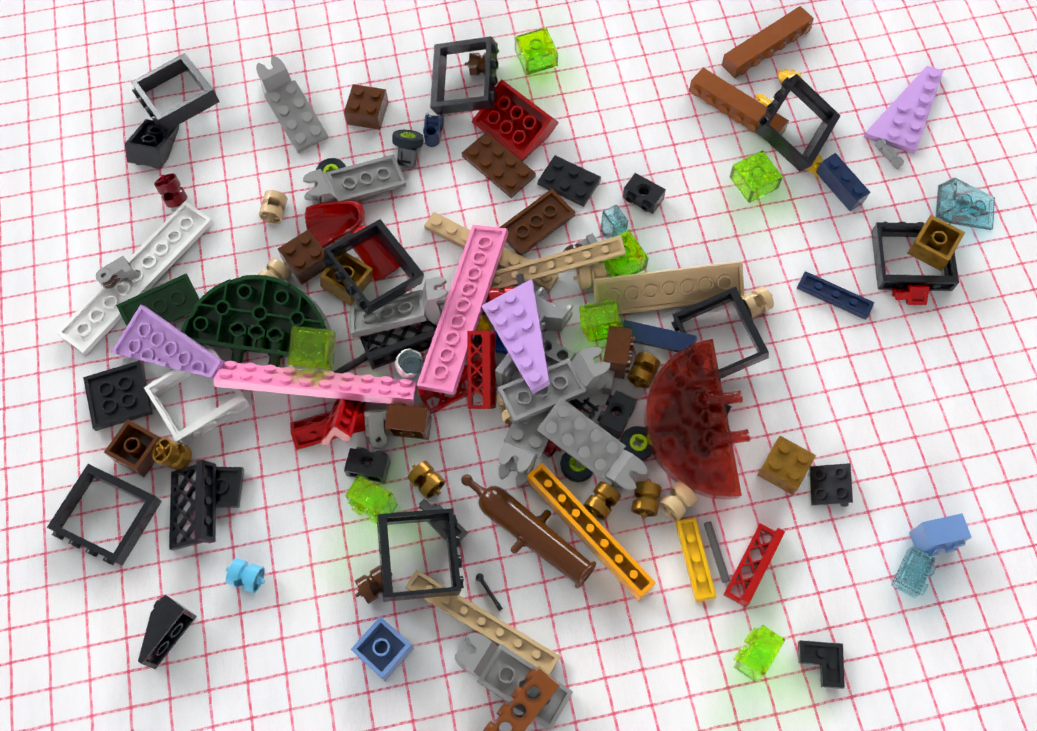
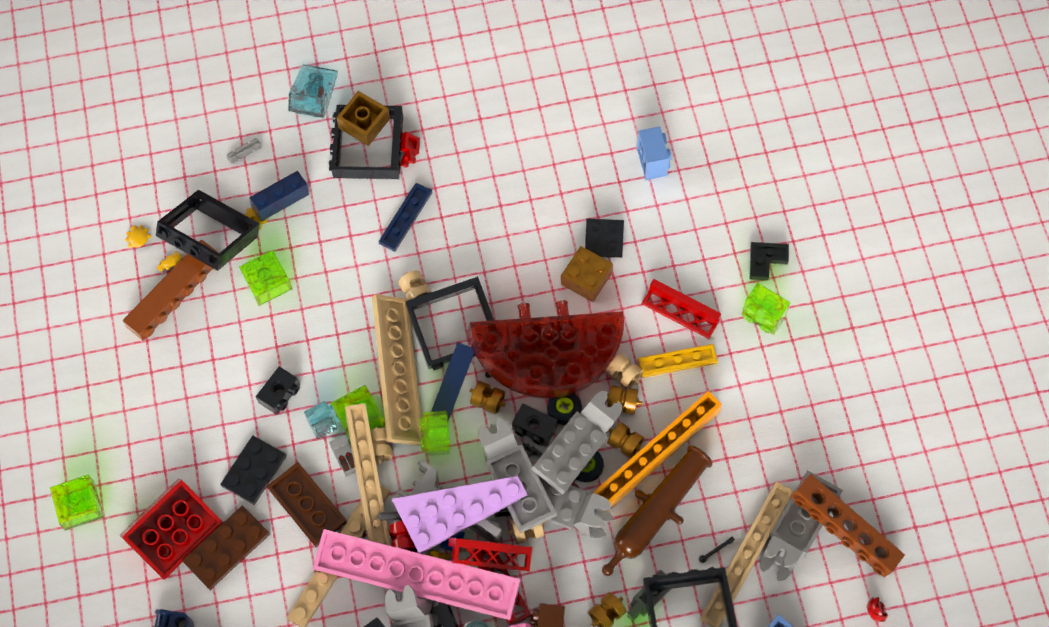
camera: 90 degrees left, 0 degrees up
black window [430,36,499,115] -> none
reddish brown wheel [465,53,499,75] -> none
light grey leg [543,340,576,365] -> none
reddish brown brick [603,325,635,379] -> none
dark grey bar [704,521,730,583] -> none
dark orange brick [721,6,814,78] -> none
lavender wing [863,66,943,154] -> none
clear light blue brick [891,546,936,598] -> none

